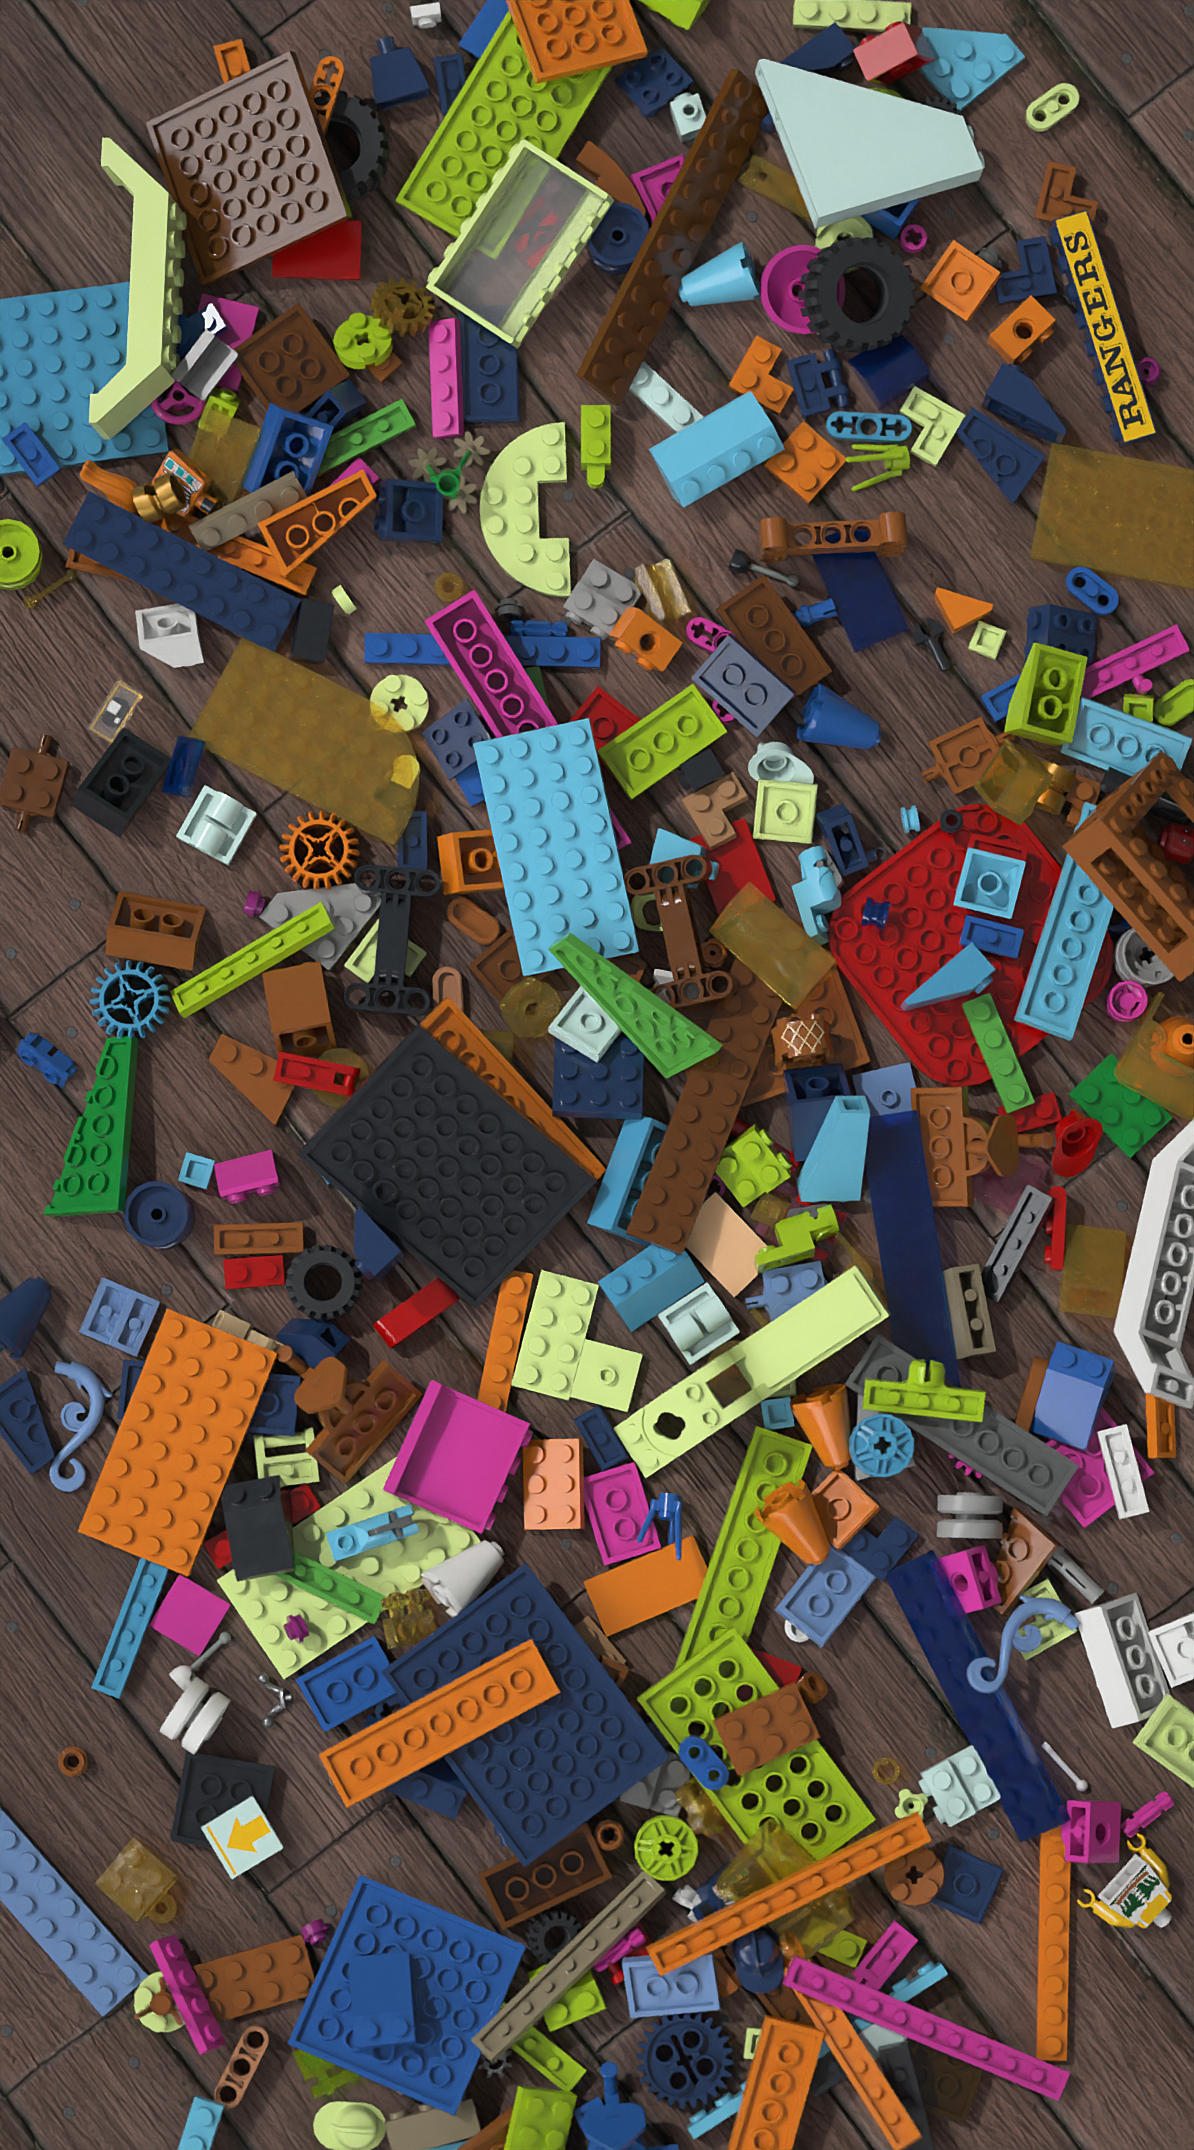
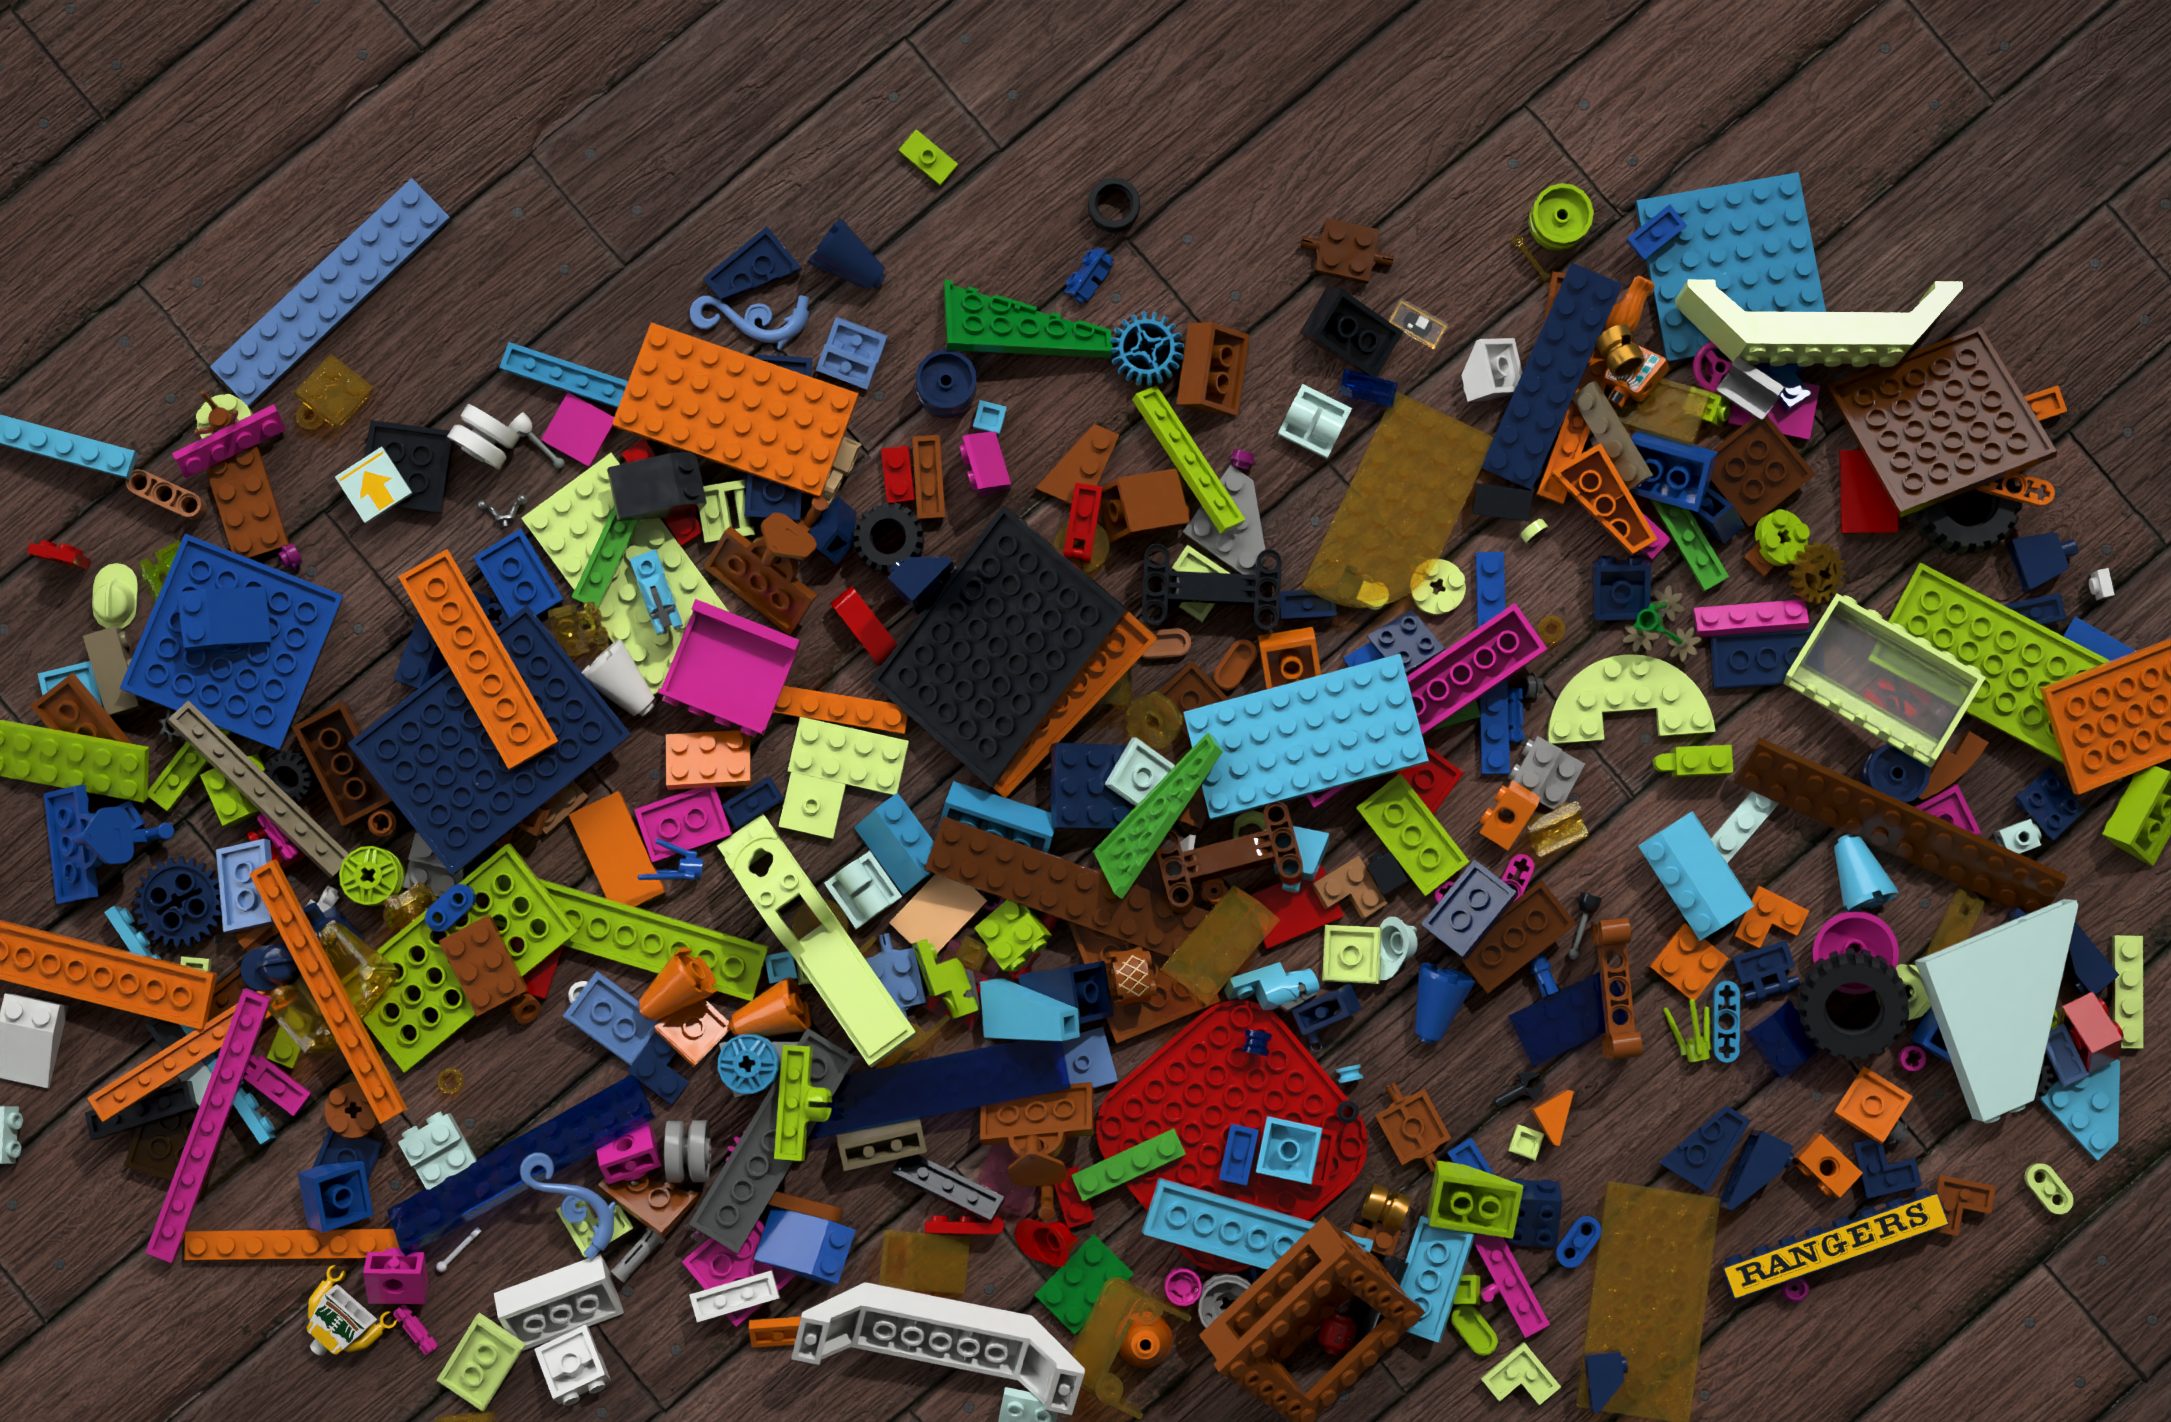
camera: 90 degrees right, 0 degrees up
dark orange plate [58,1746,89,1777] -> none
orange gear [279,811,360,891] -> none
magenta plate [283,1614,309,1644] -> none
yellowish green plate [895,1789,928,1820] -> none
yellowish green plate [899,386,965,467] -> none
dark azure slope [900,942,995,1011] -> none
clear yellow brick [974,739,1054,825] -> none
none -> blue slope [298,1161,373,1233]
none -> medium blue plate [2045,1024,2089,1087]

